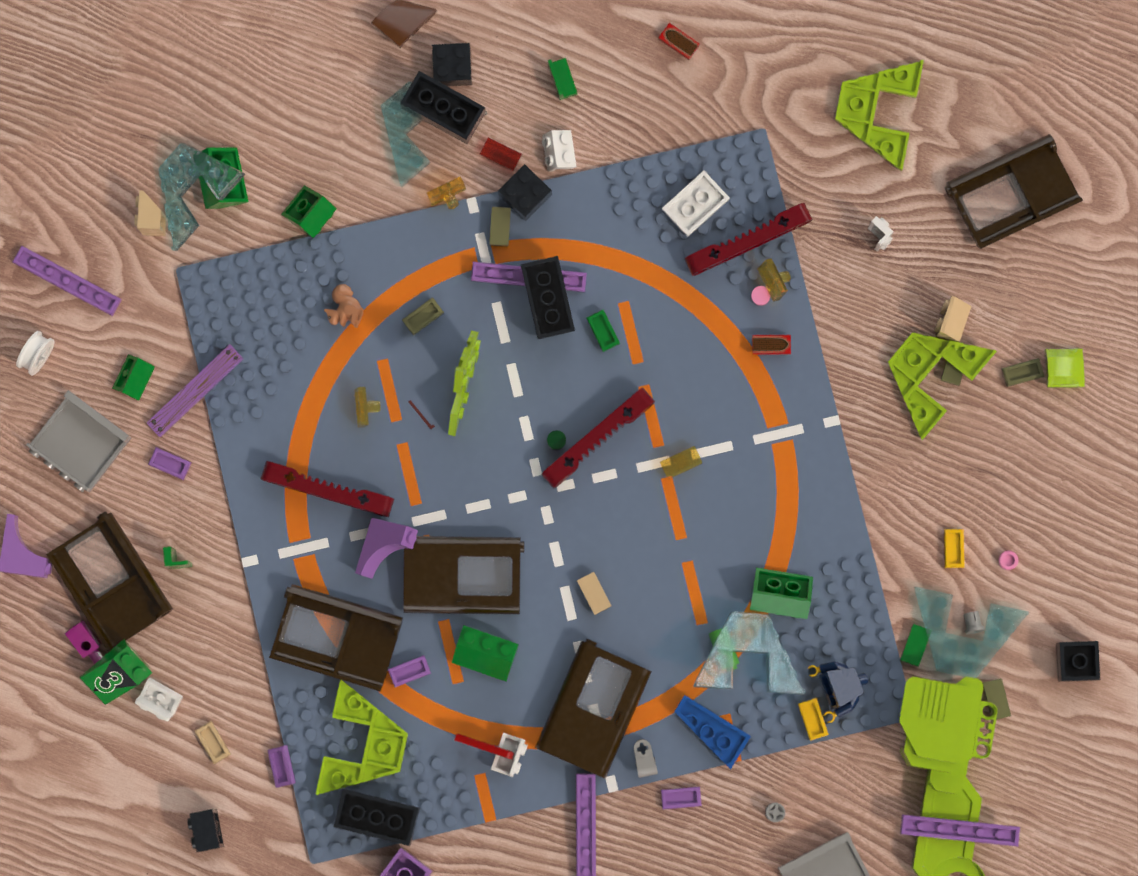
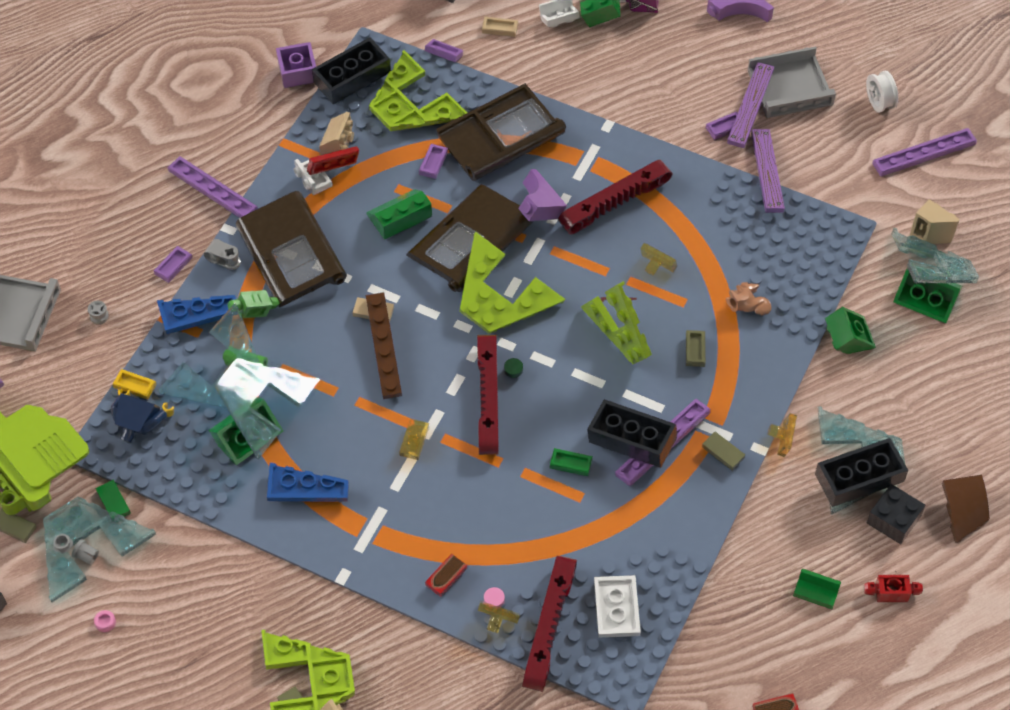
camera: 125 degrees right, 25 degrees down
dark brown piece [46,512,173,651] -> none
green panel [112,354,155,400] -> none
green panel [163,546,193,569] -> none
clear red tile [480,137,522,172] -> none
black brick [498,164,552,221] -> none
white bracket [542,130,576,172] -> none
yellow tile [944,529,965,568] -> none
none -> light grey plate [53,534,73,554]
none -> clear light blue wing [215,358,320,460]
none -> bright green piece [227,290,279,319]
none -> blue wing [267,462,349,502]
none -> tan slope [319,112,354,155]
none -> reddish brown plate [365,292,402,399]
none -> lime wing [459,232,565,334]
none -> medium lavender tile [727,62,774,148]
none -> red piece [864,575,923,602]

